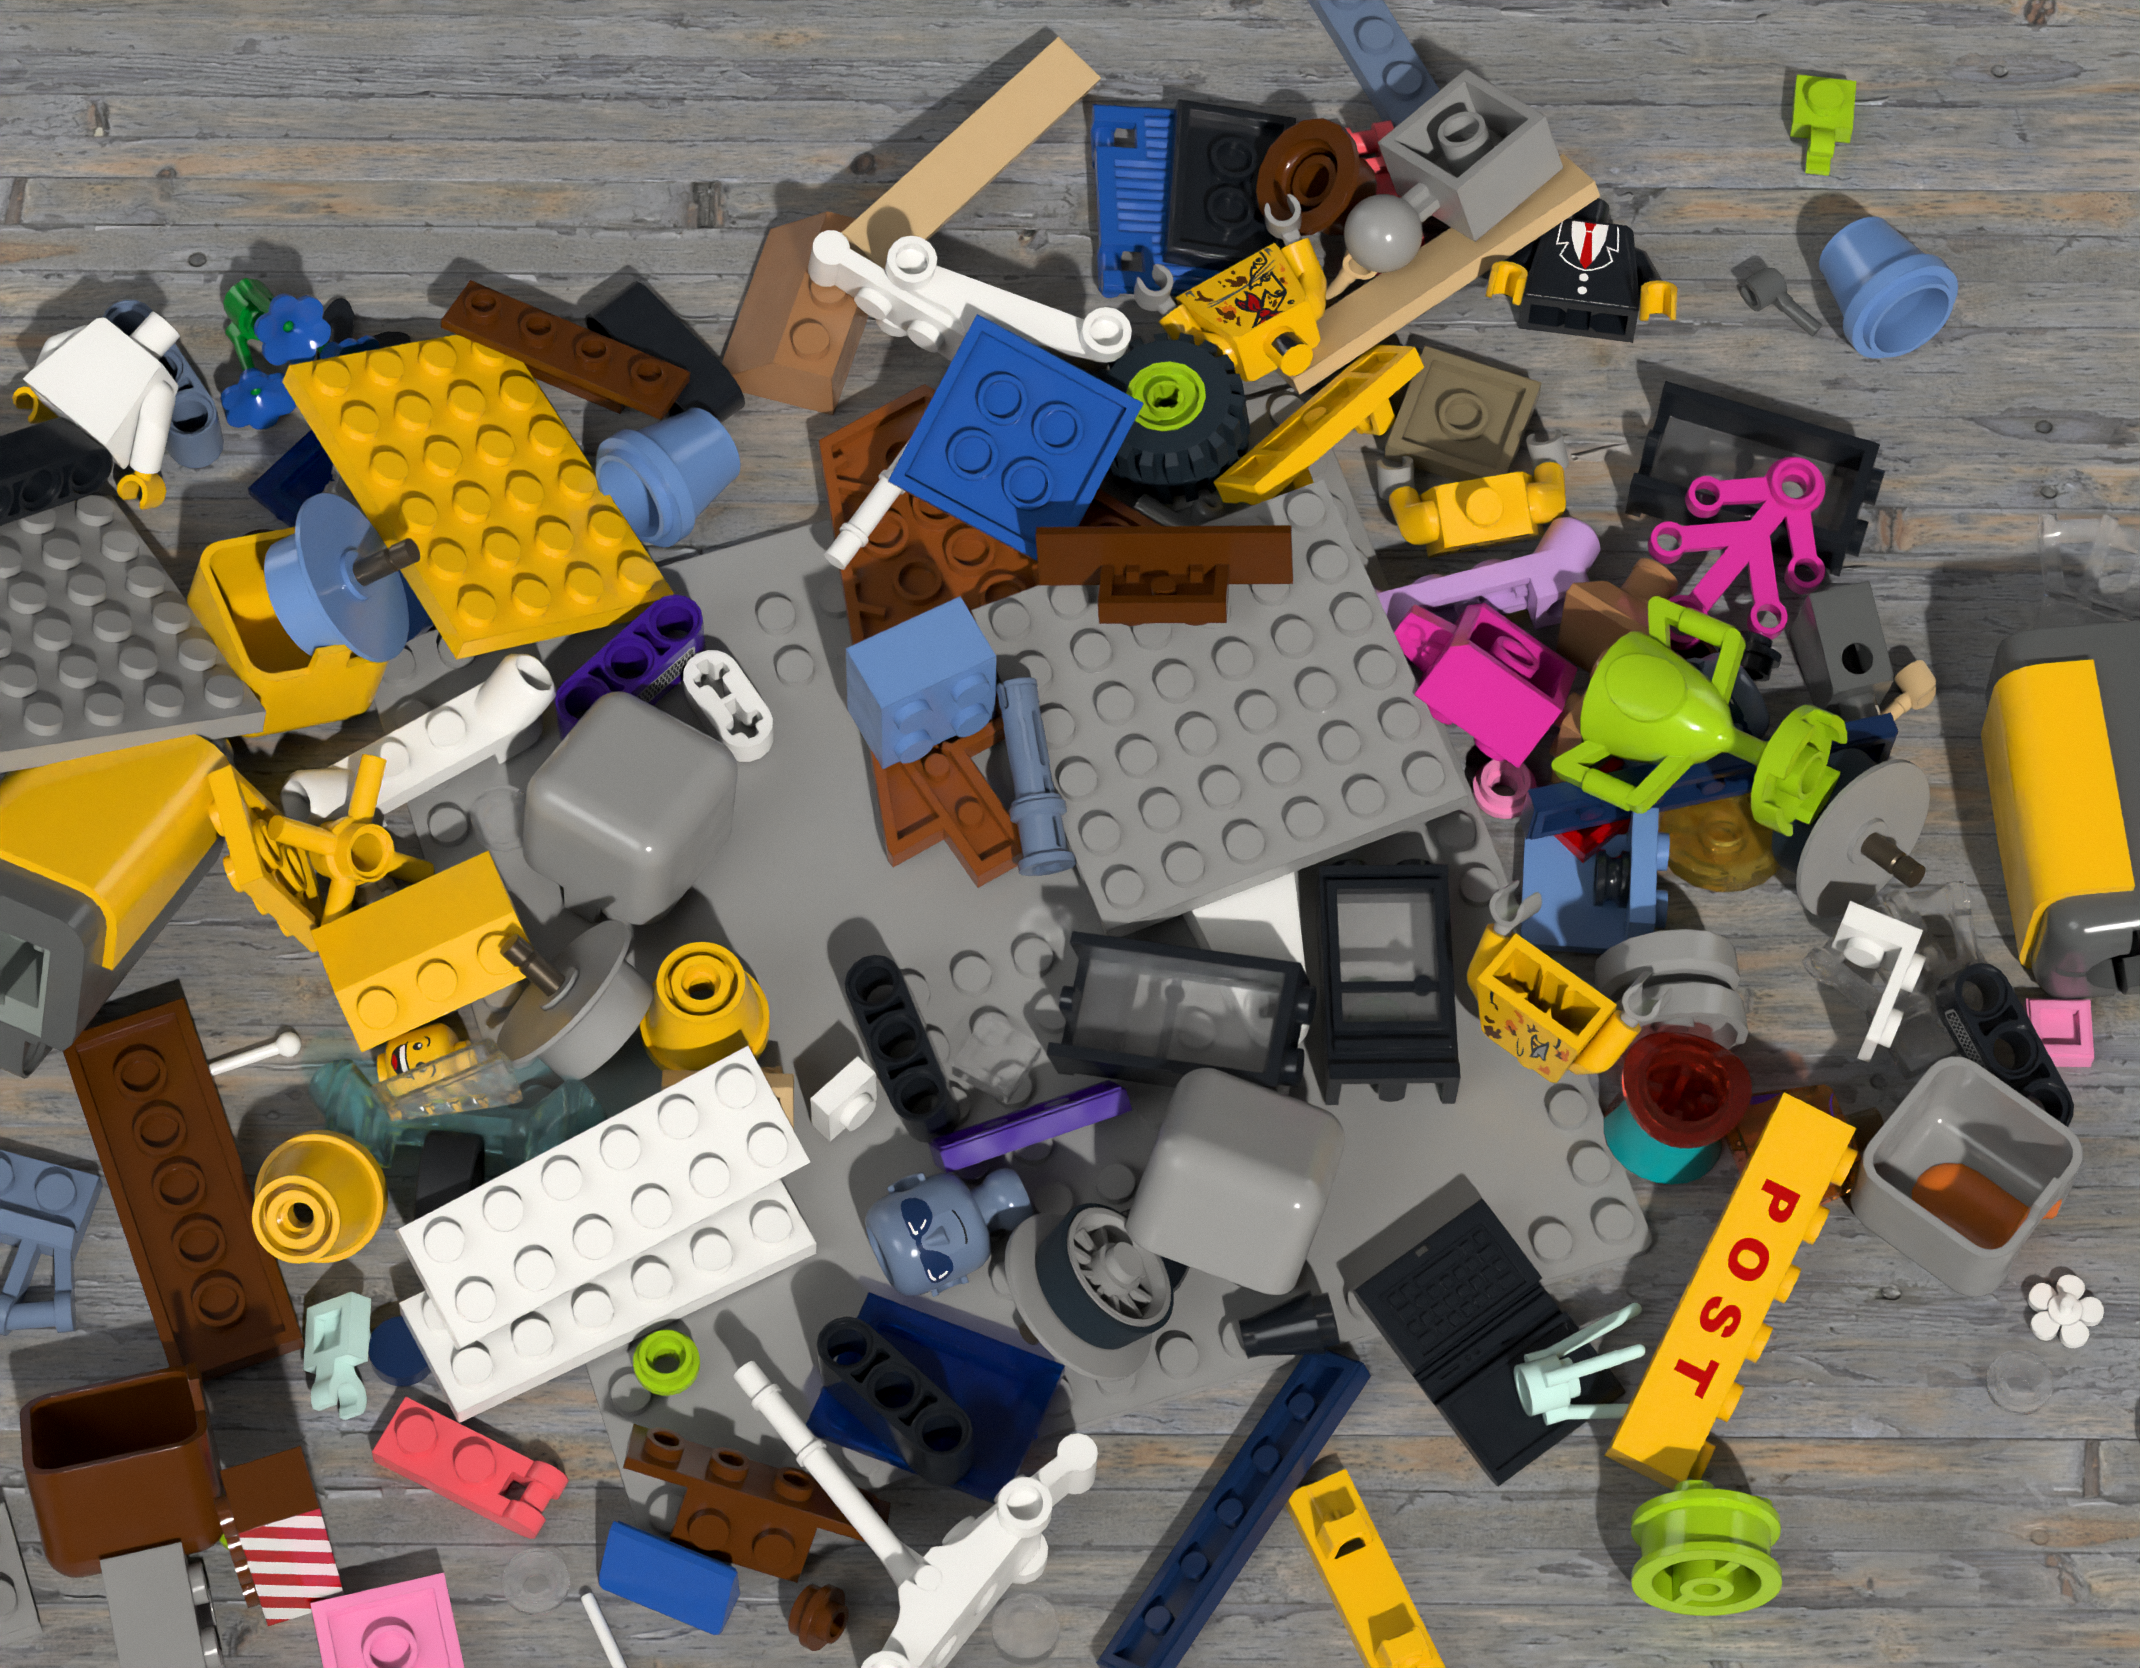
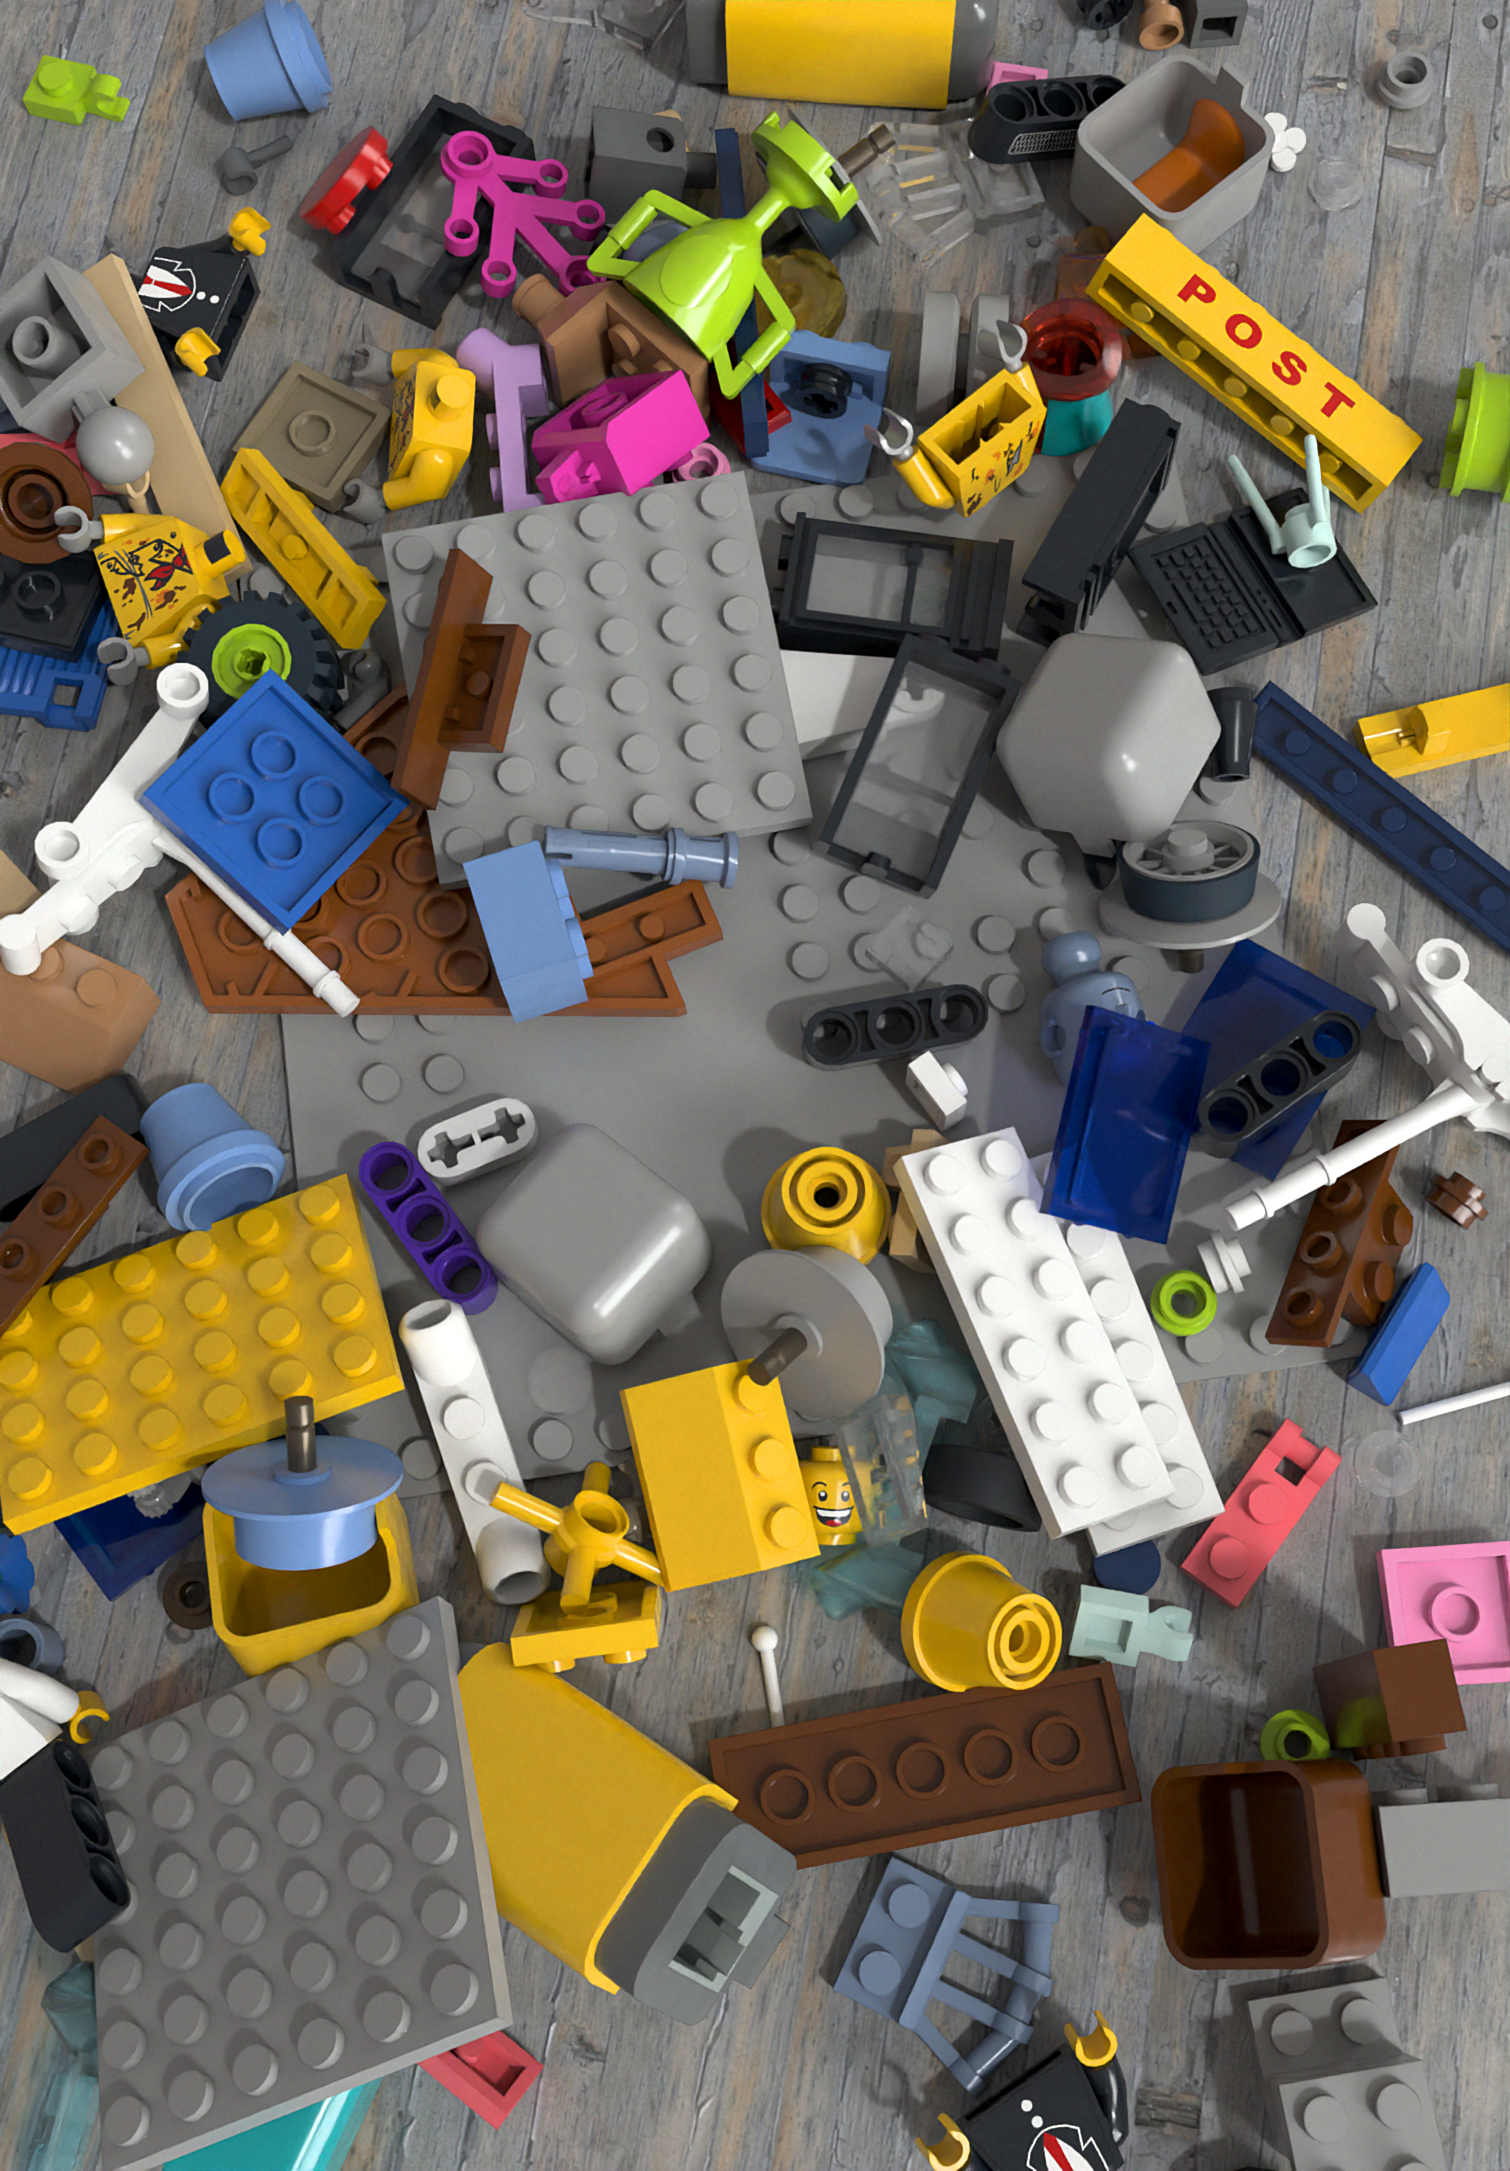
camera: 75 degrees left, 10 degrees up
dark purple tile [928,1080,1132,1173] -> none
white bracket [1831,901,1926,1063] -> none
none -> red tile [299,126,393,236]
none -> black door [1016,398,1182,648]
none -> clear blue piece [1039,1005,1212,1245]
none -> white plate [1197,1229,1252,1294]

